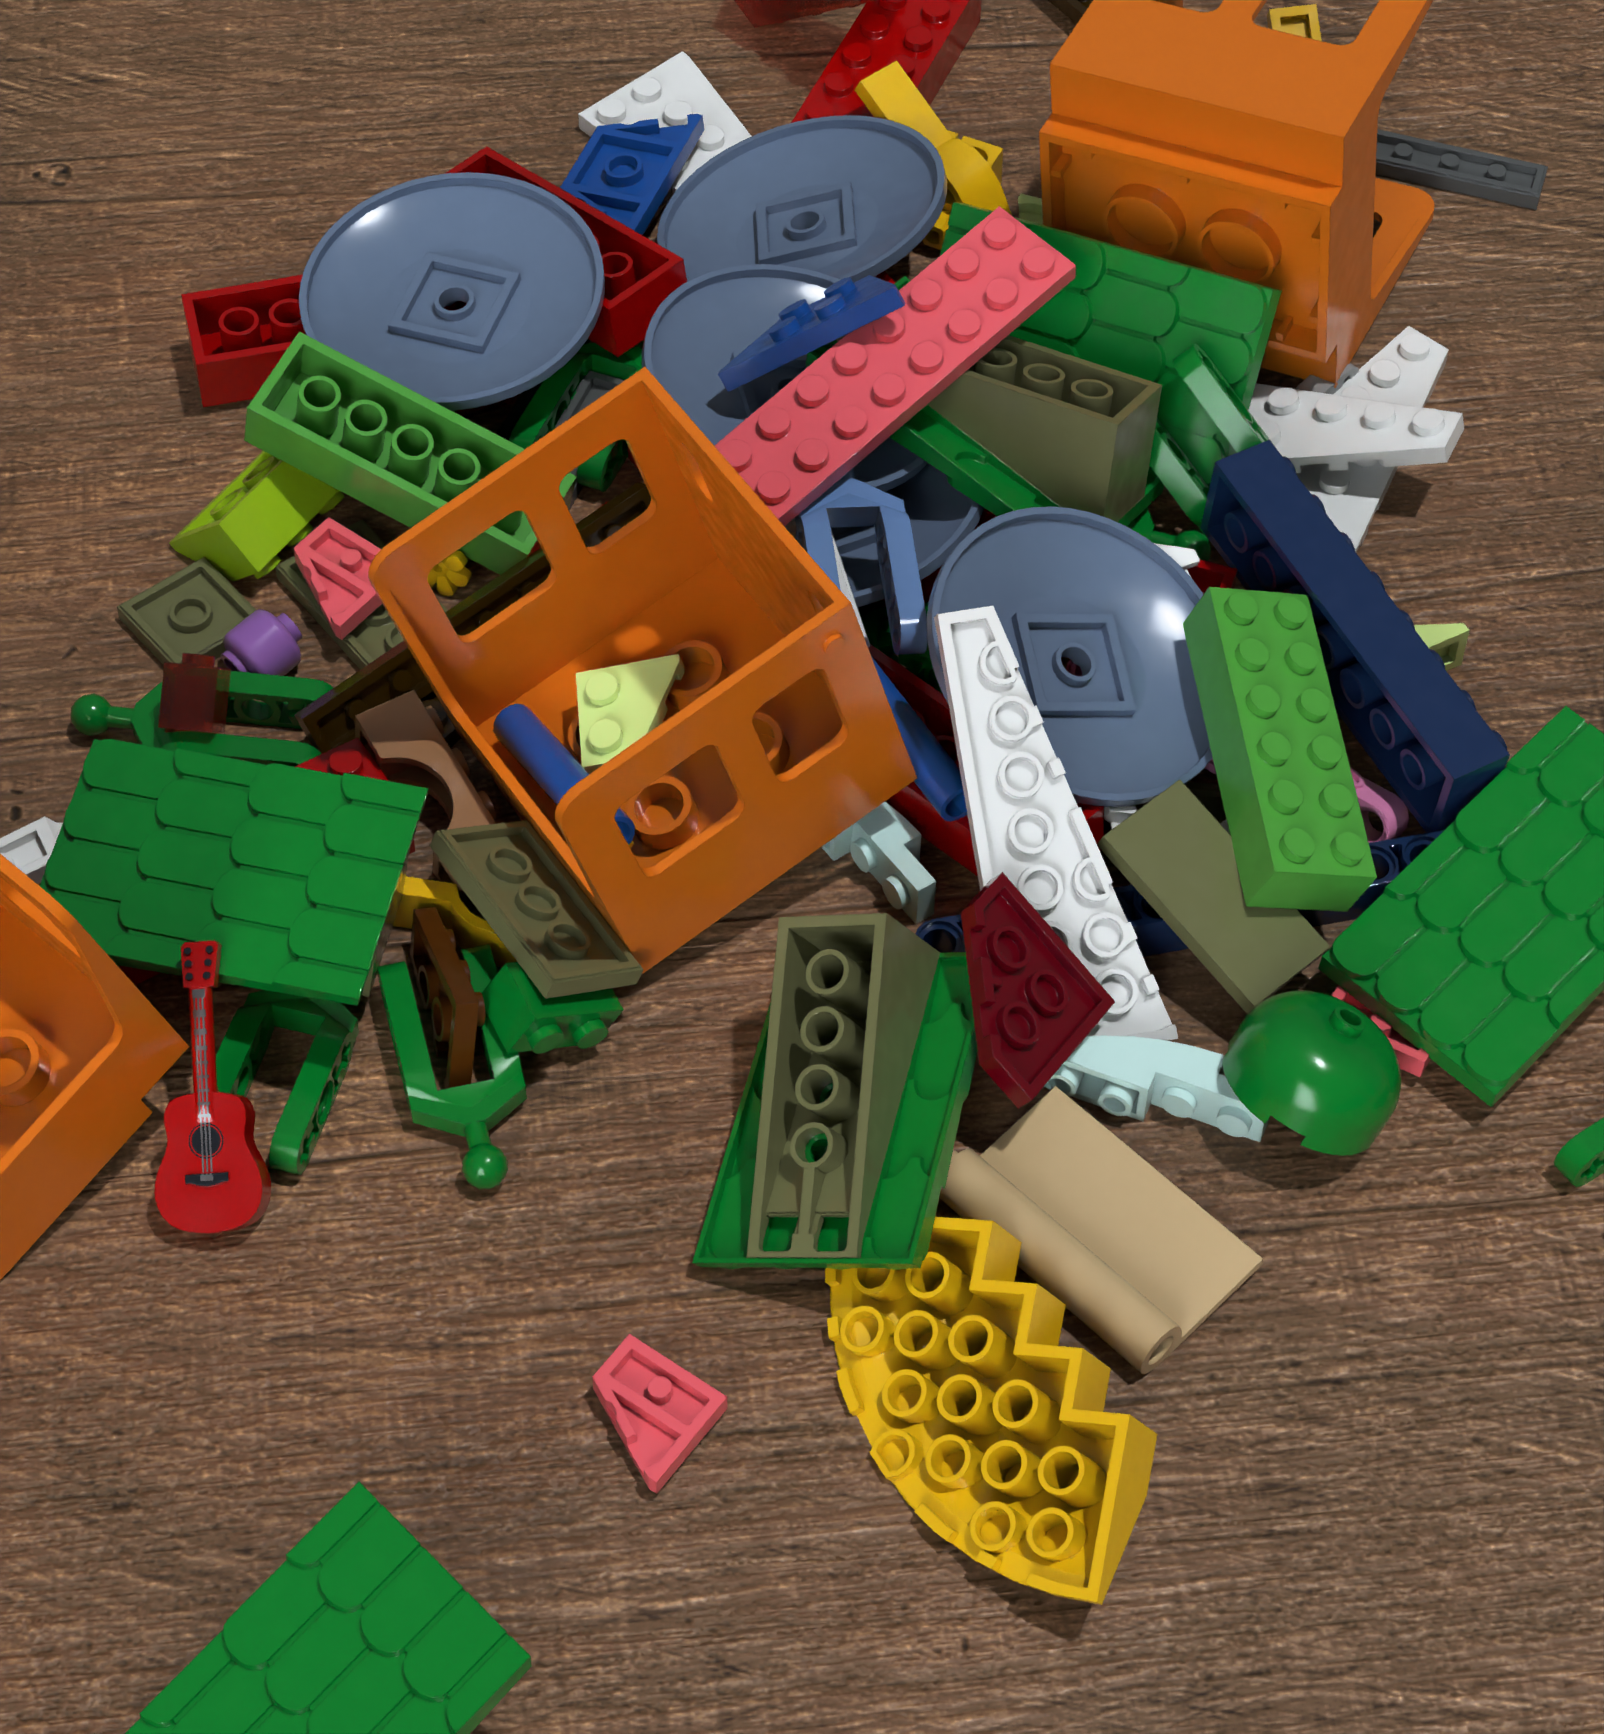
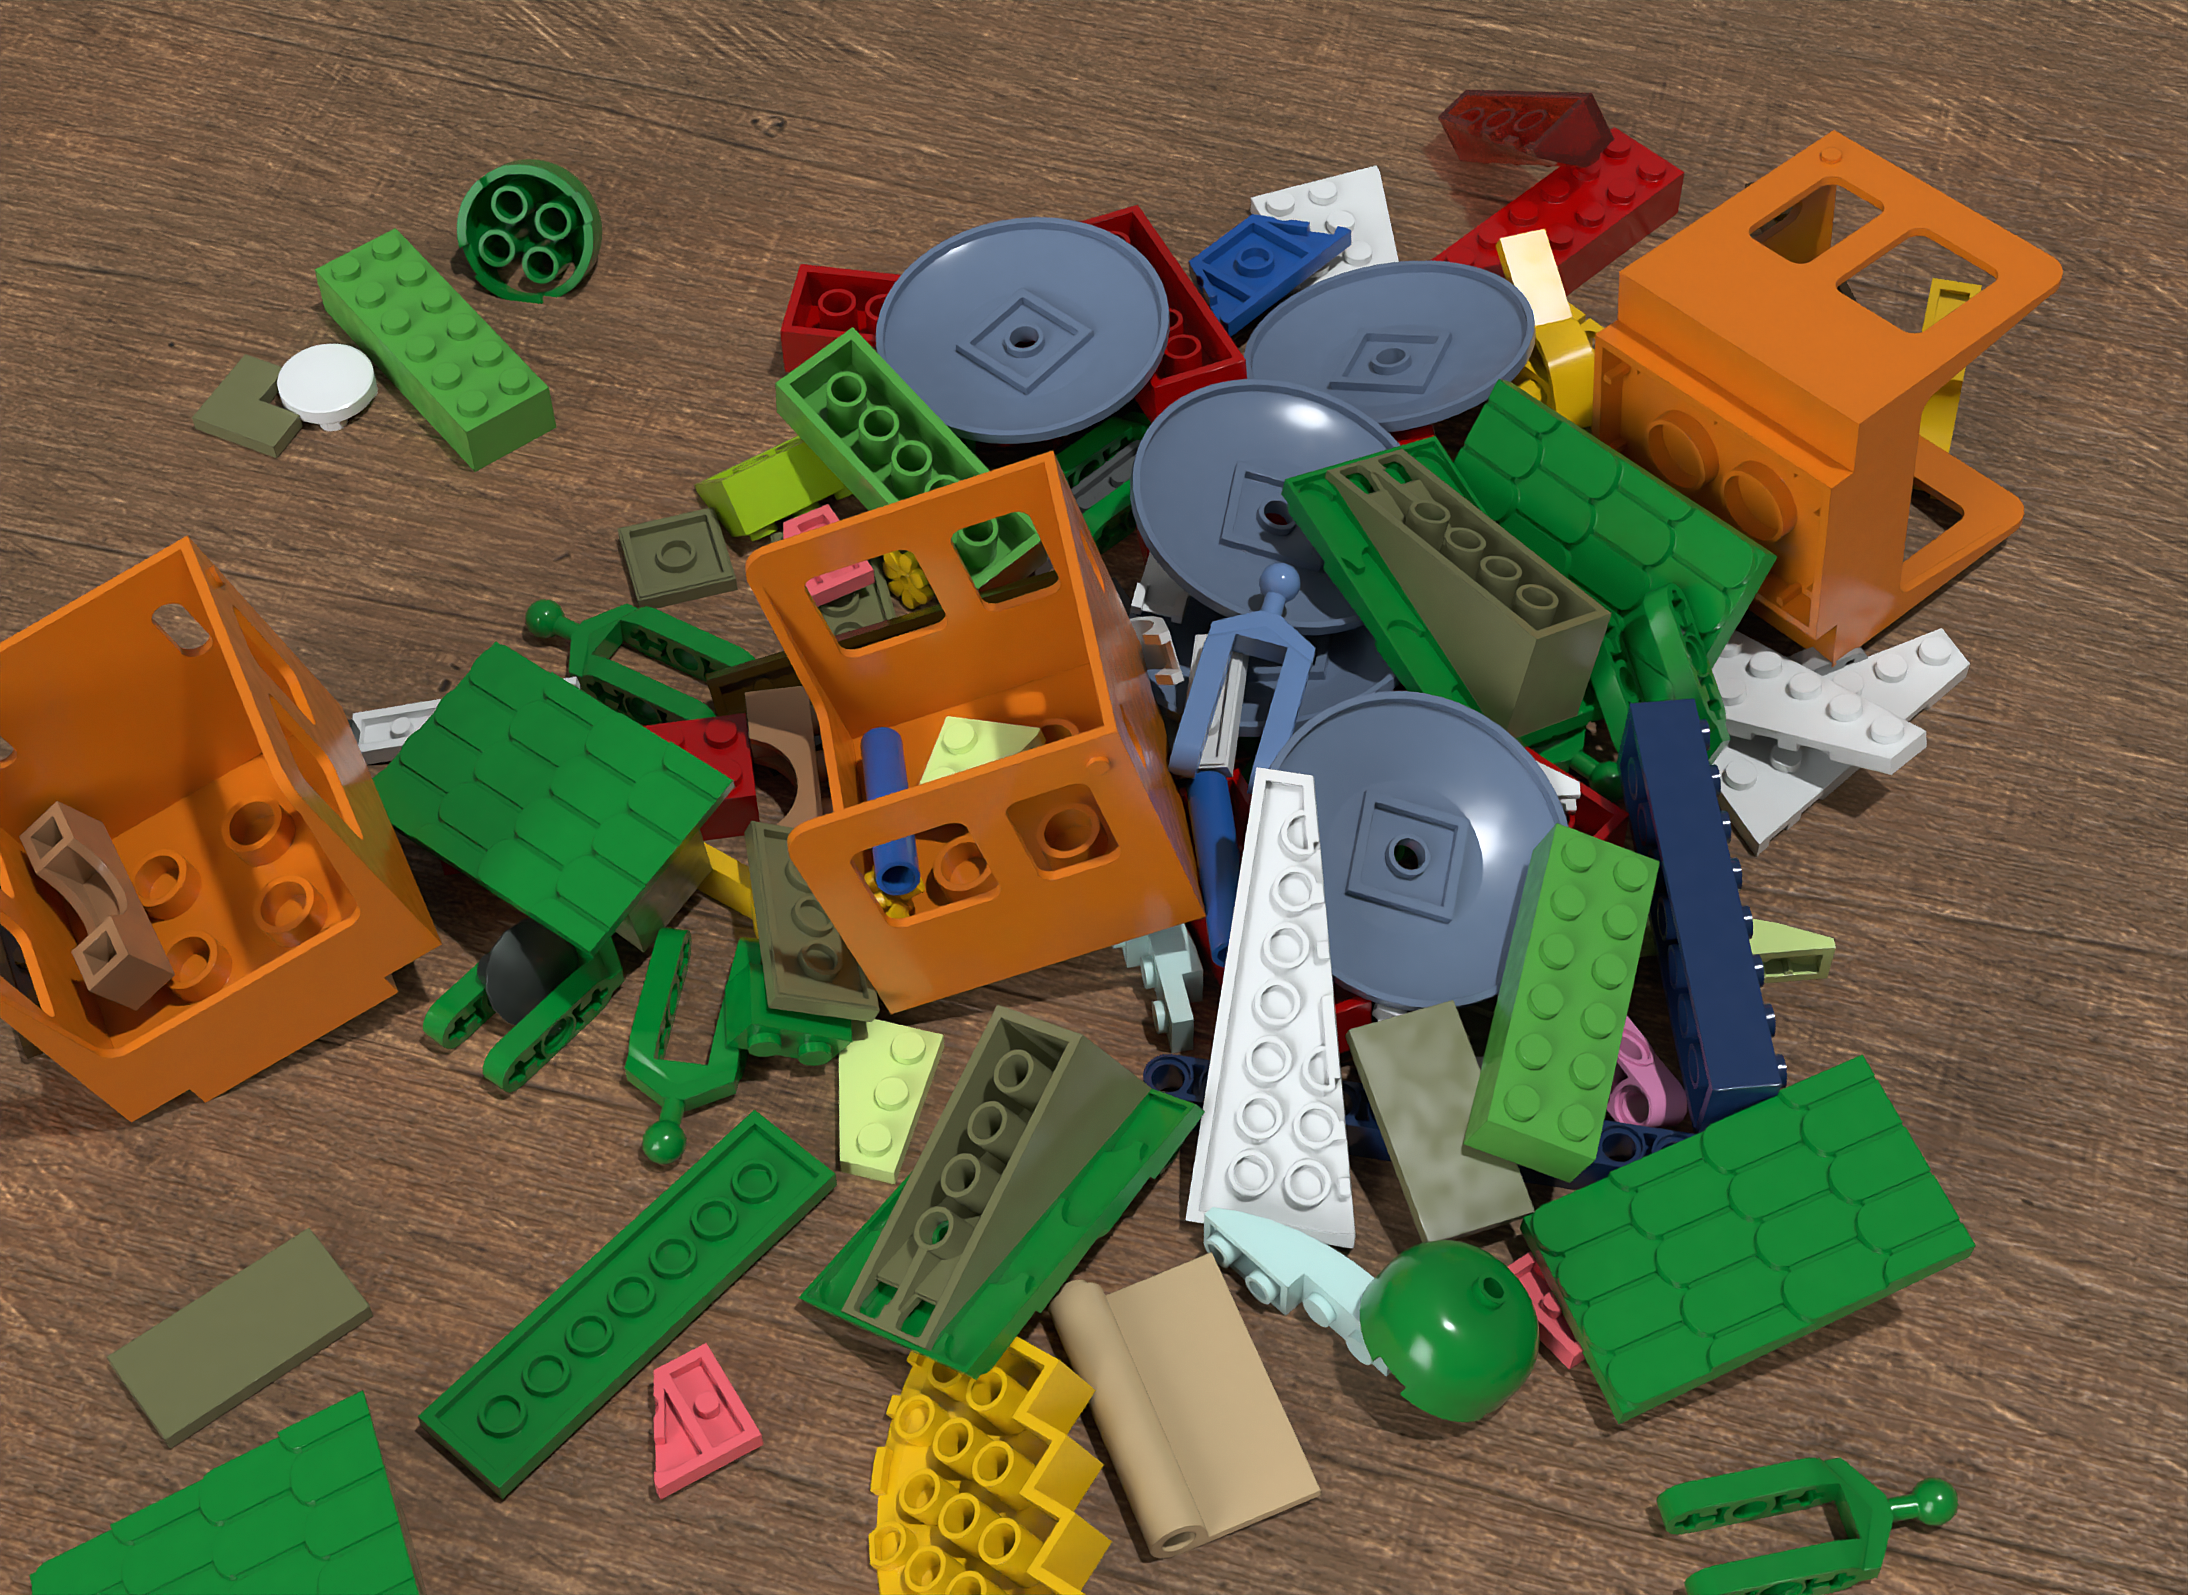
camera: 25 degrees right, 0 degrees up
red piece [155,940,272,1233] -> none
clear red brick [158,653,231,734] -> none
medium lavender head [221,609,302,676] -> none
reddish brown wing [410,907,485,1089] -> none
coral plate [714,206,1076,526] -> none
blue wing [718,275,906,392] -> none
dark red plate [961,872,1115,1108] -> none
dark grey tile [1376,129,1548,210] -> none
none -> olive tile [107,1228,373,1449]
none -> green plate [418,1110,837,1499]
none -> pearl dark grey dish [477,918,579,1026]
none -> yellowish green wing [839,1019,944,1184]

